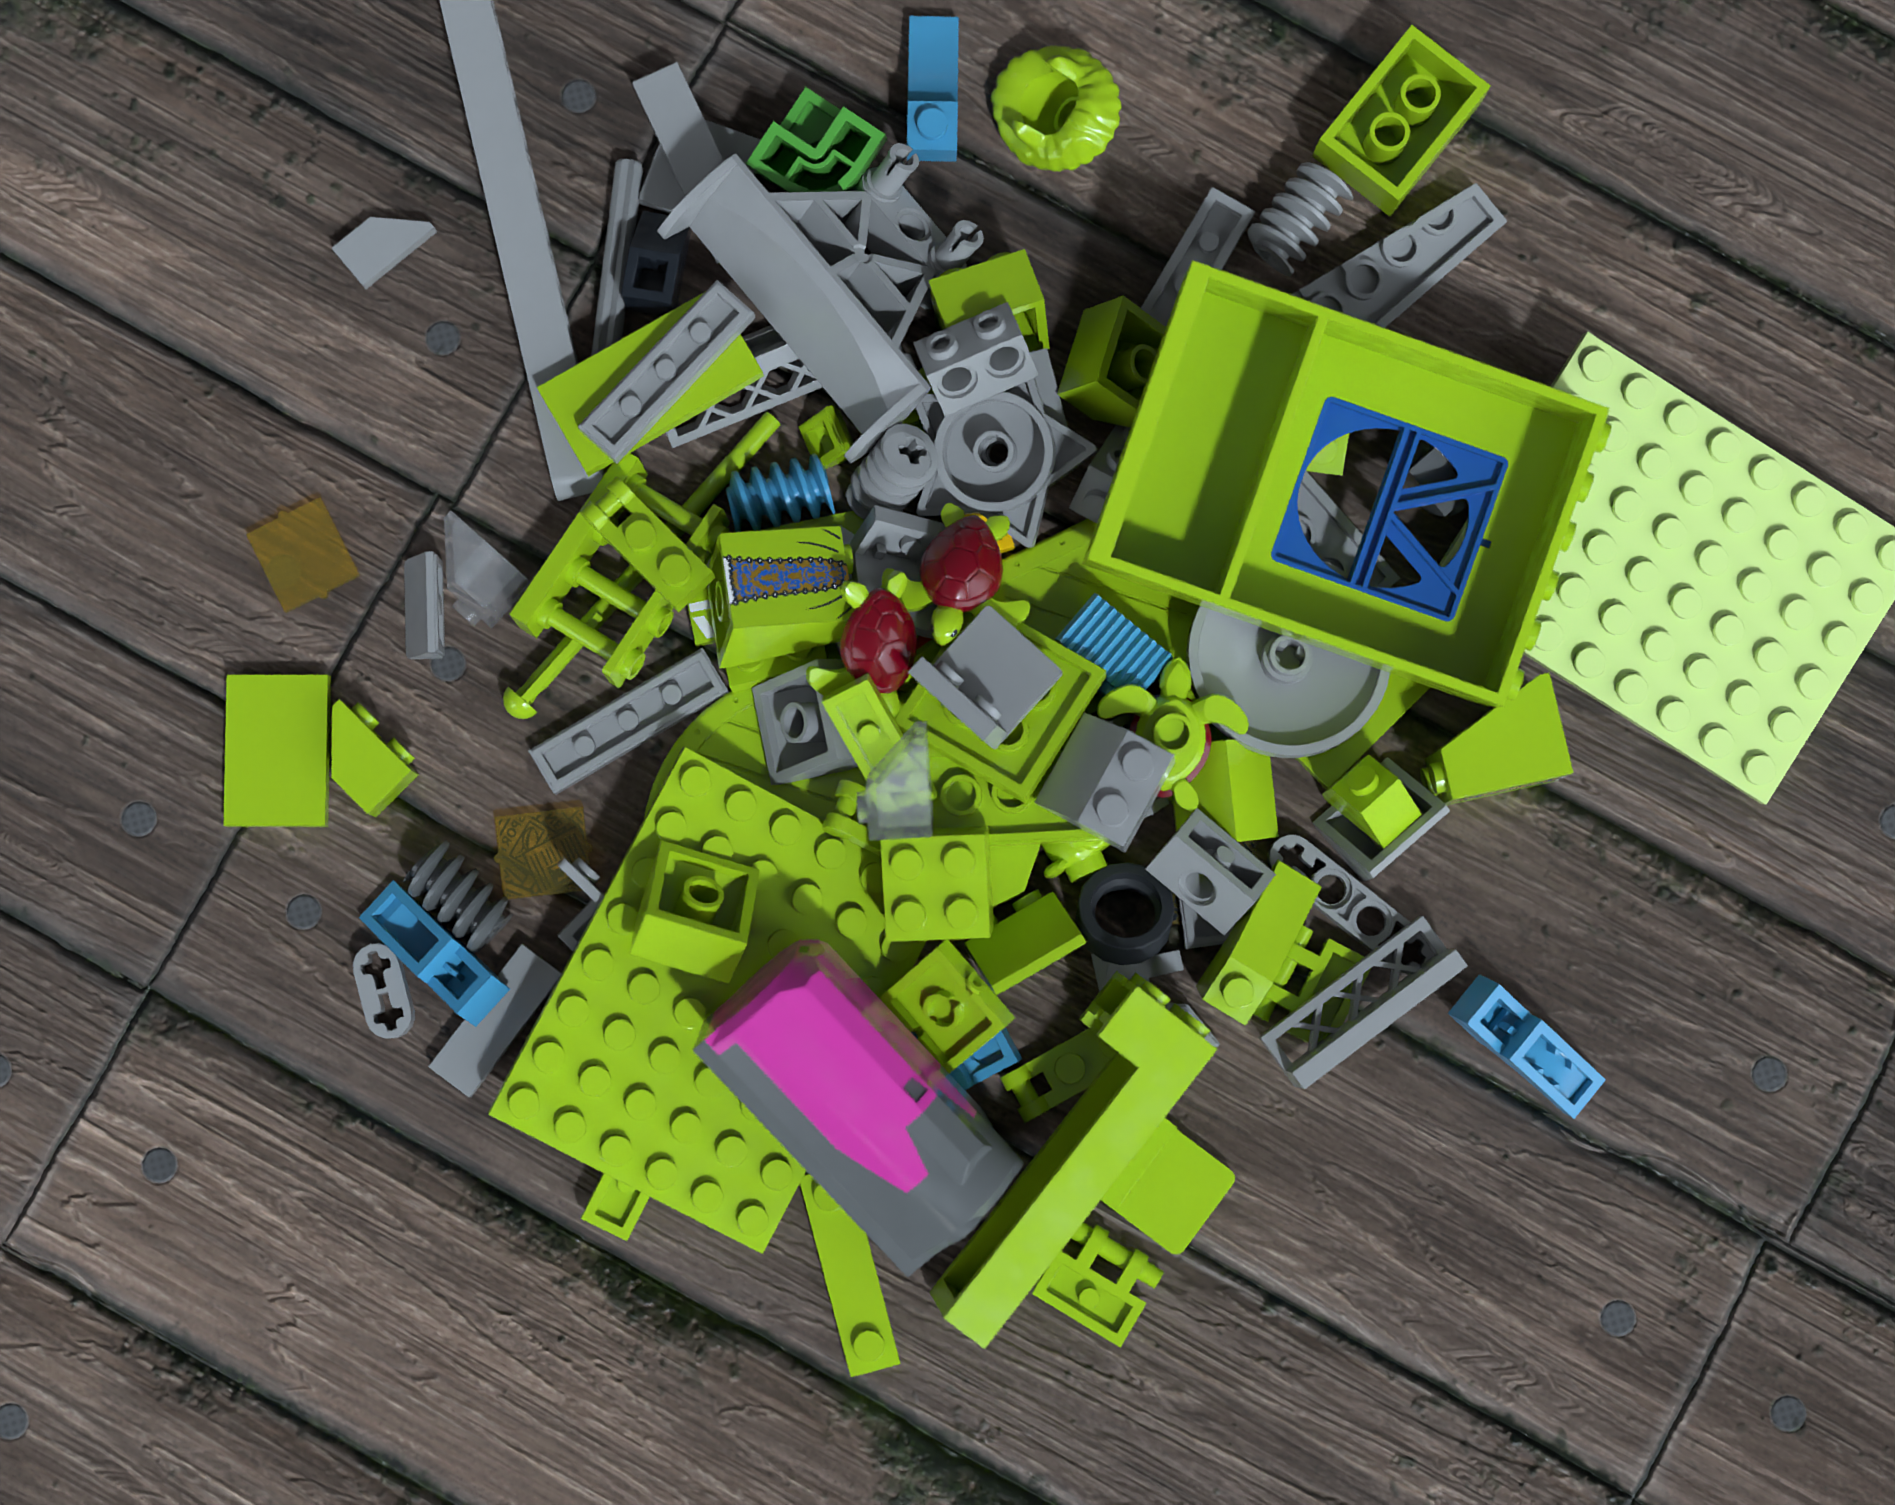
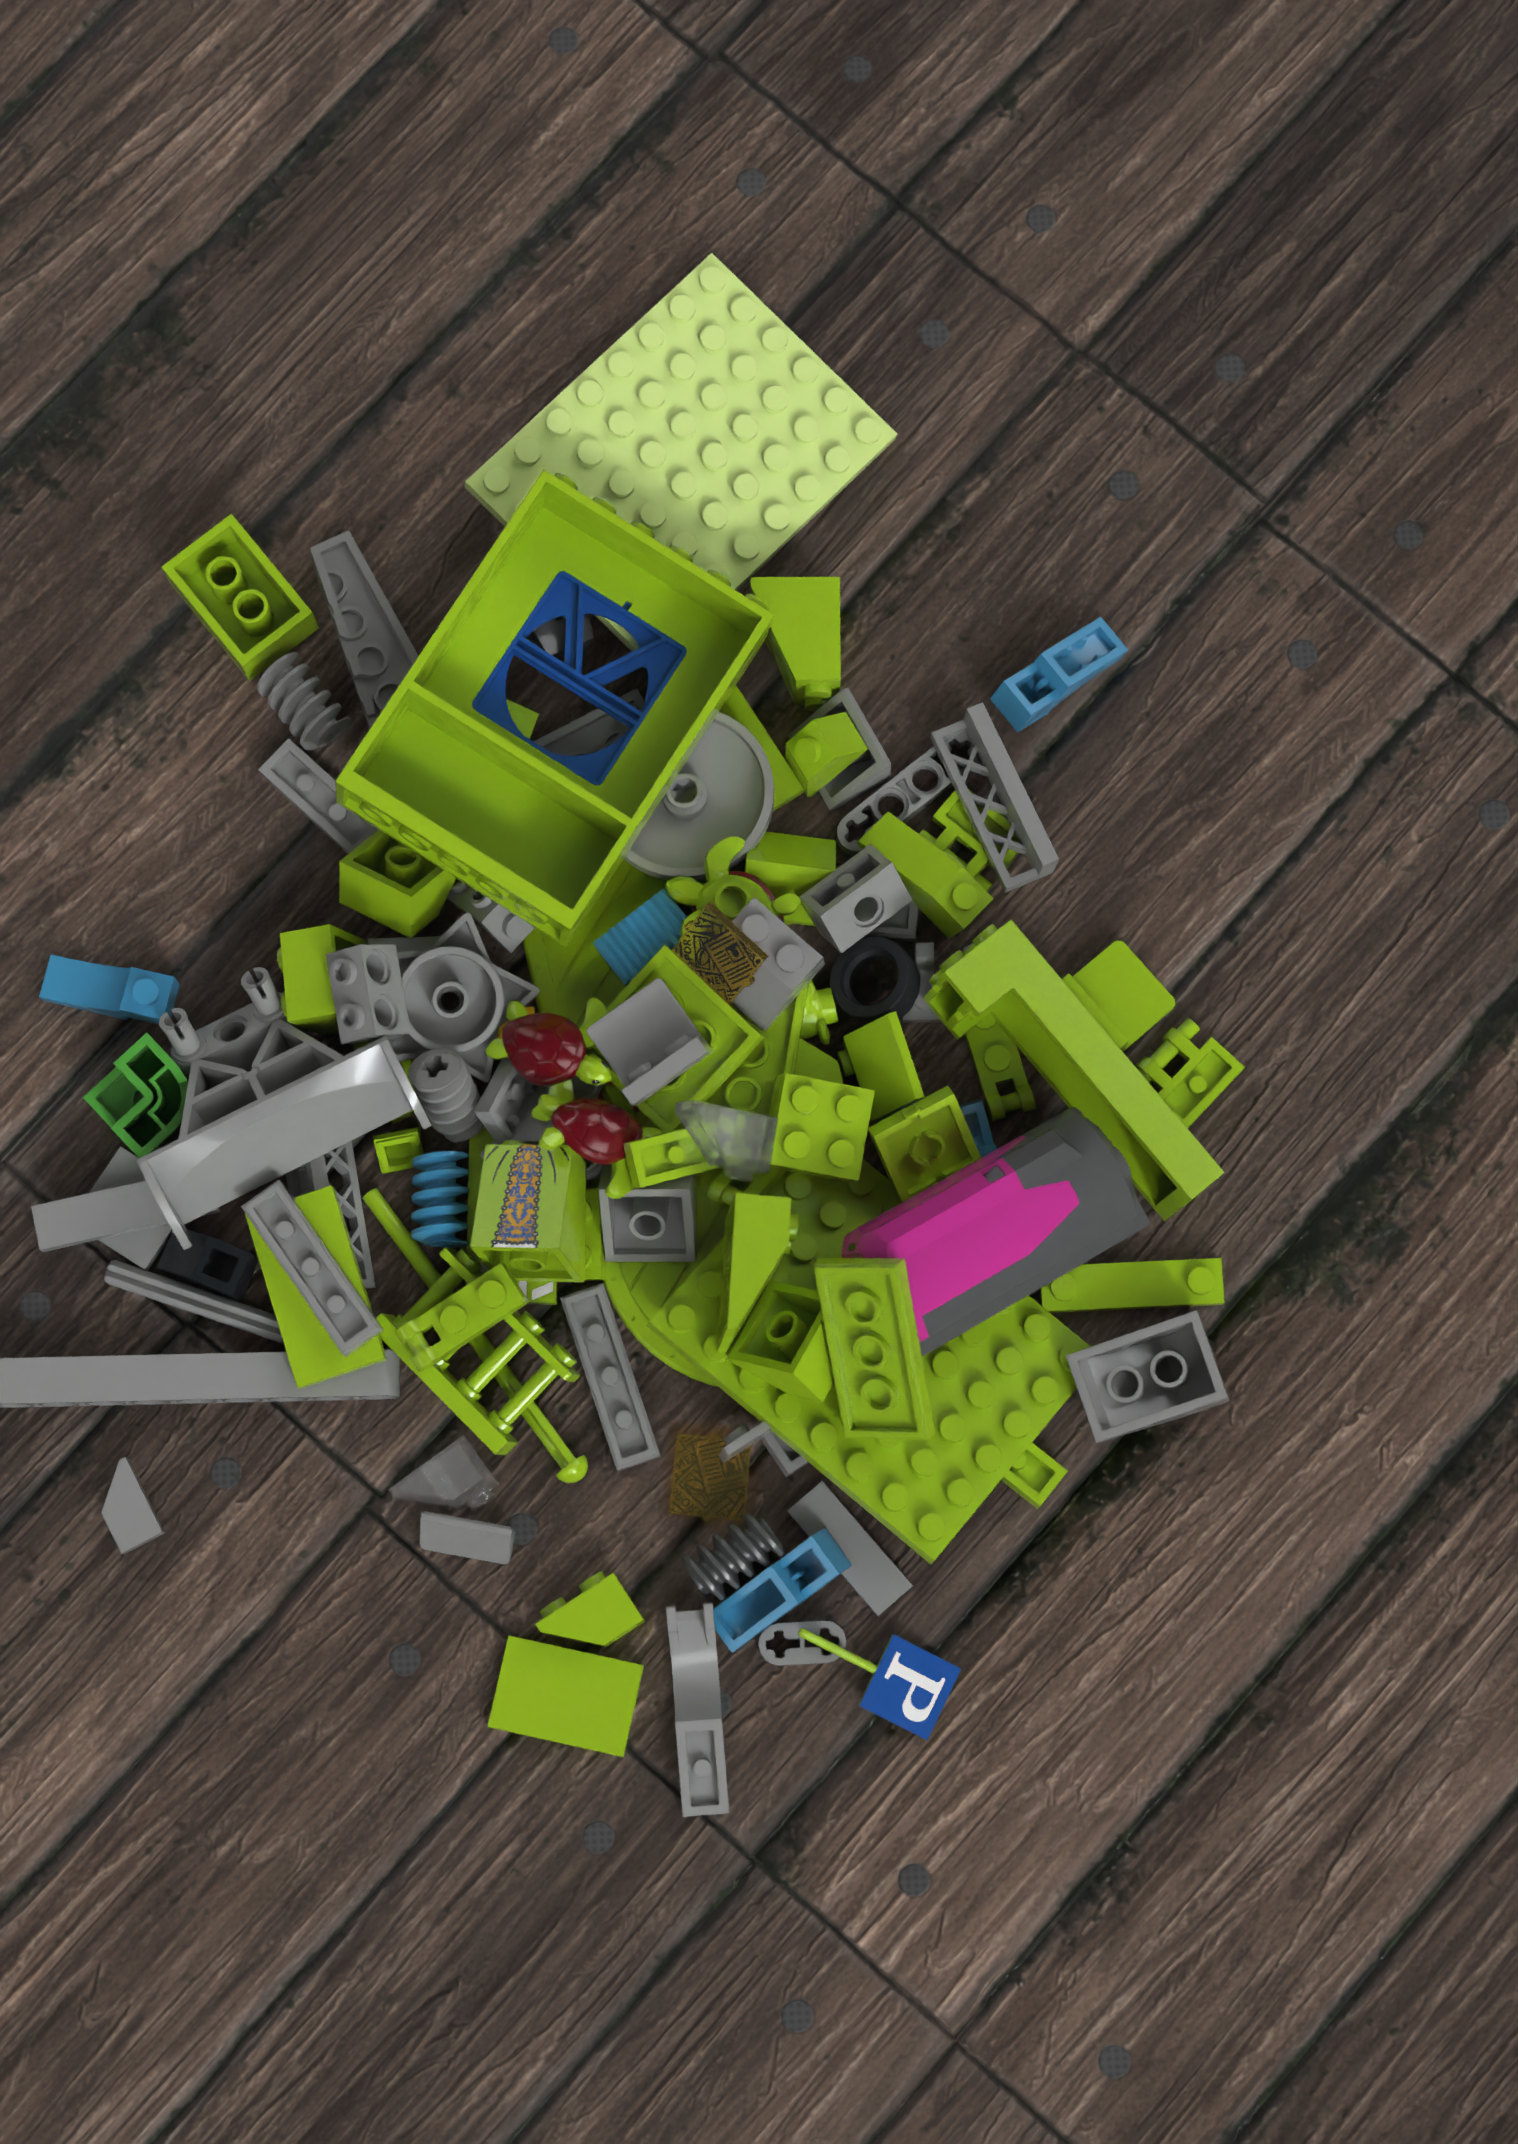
camera: 70 degrees left, 5 degrees down
clear yellow piece [246,497,361,613] -> none
lime piece [991,45,1122,172] -> none
none -> light grey piece [666,1602,729,1817]
none -> clear yellow piece [672,902,769,1005]
none -> lime slope [717,1193,798,1353]
none -> blue piece [798,1628,961,1740]
none -> lime tile [813,1258,935,1440]
none -> light grey slope [1066,1310,1230,1443]

